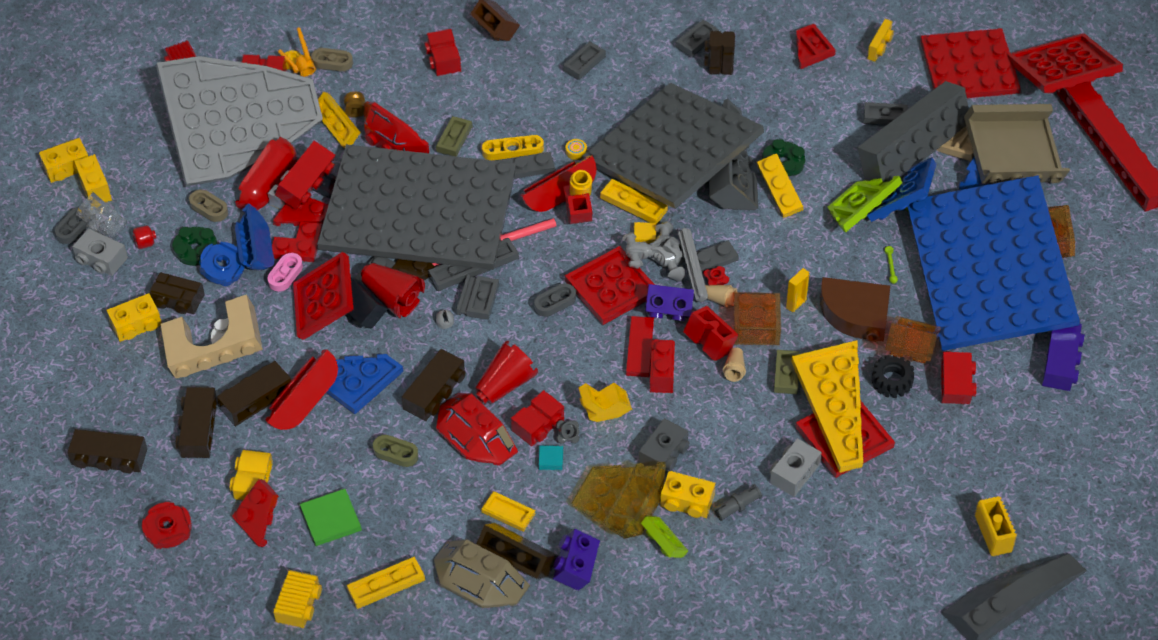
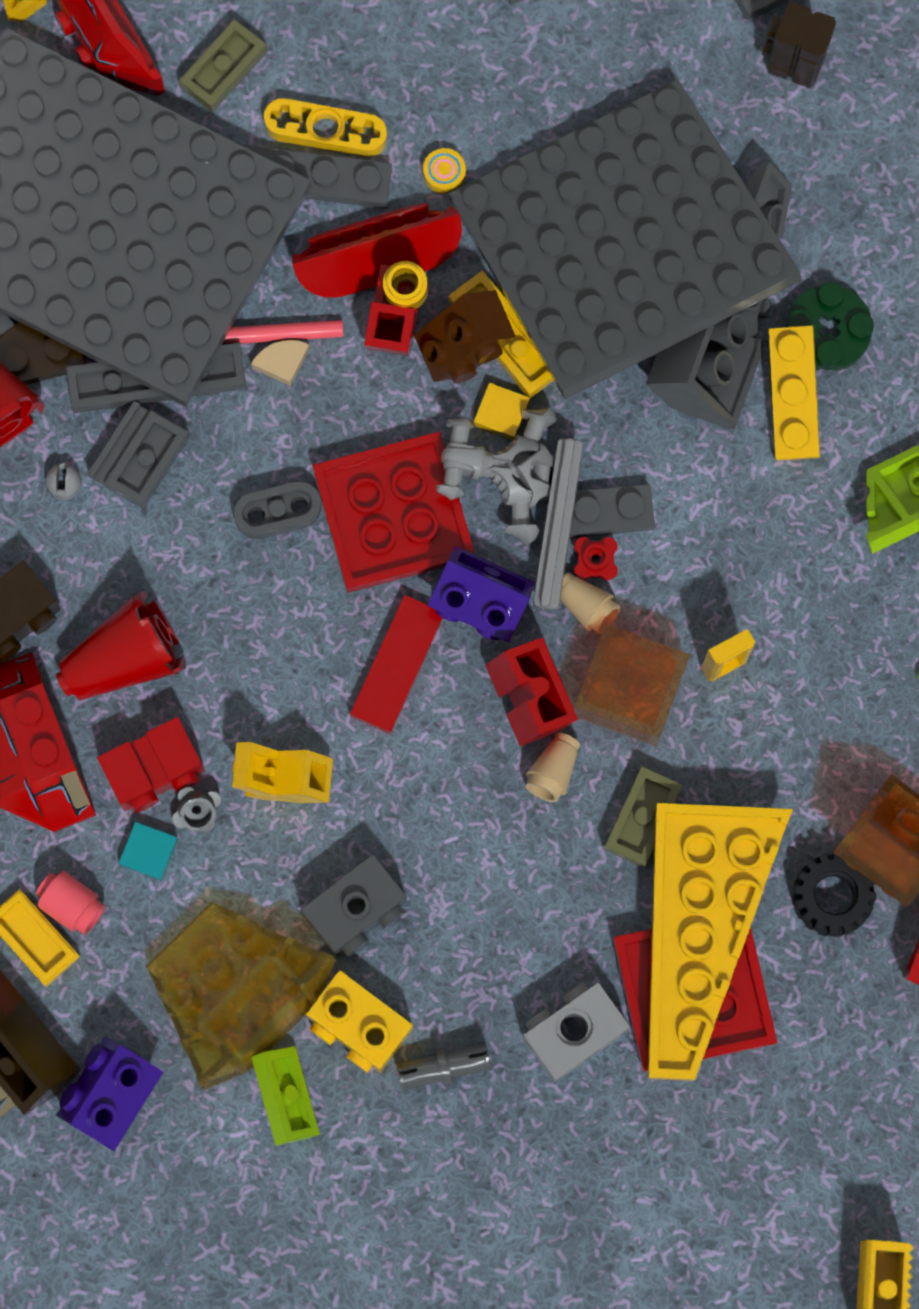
camera: 15 degrees right, 25 degrees up
red brick [650,339,675,393] -> none
reddish brown brick [820,277,890,342] -> none
none -> coral brick [36,870,106,935]
none -> tan tile [251,340,310,386]
none -> reddish brown brick [414,290,516,384]

